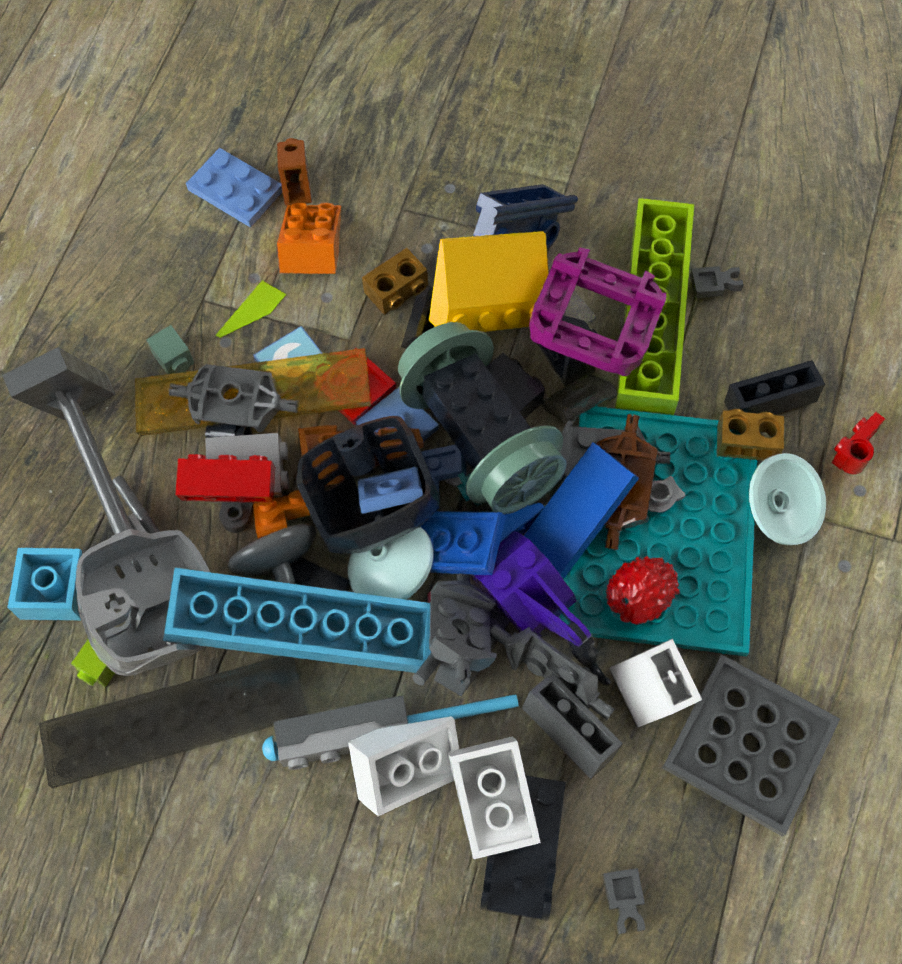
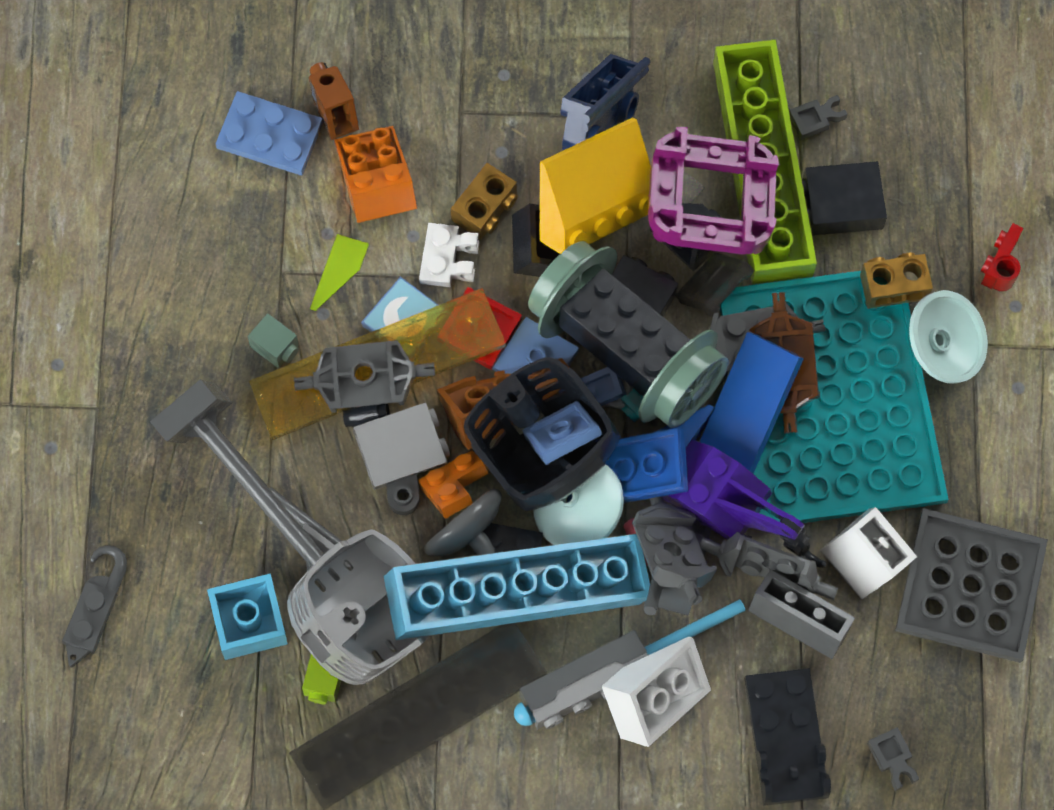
camera: 20 degrees left, 5 degrees up
red brick [175,454,276,503] -> none
white slope [448,736,541,859] -> none
red piece [606,556,680,625] -> none
light grey animal [648,476,686,513] -> none
black brick [724,360,825,415] -> none
none -> white plate [419,223,480,287]
none -> black brick [802,161,887,236]

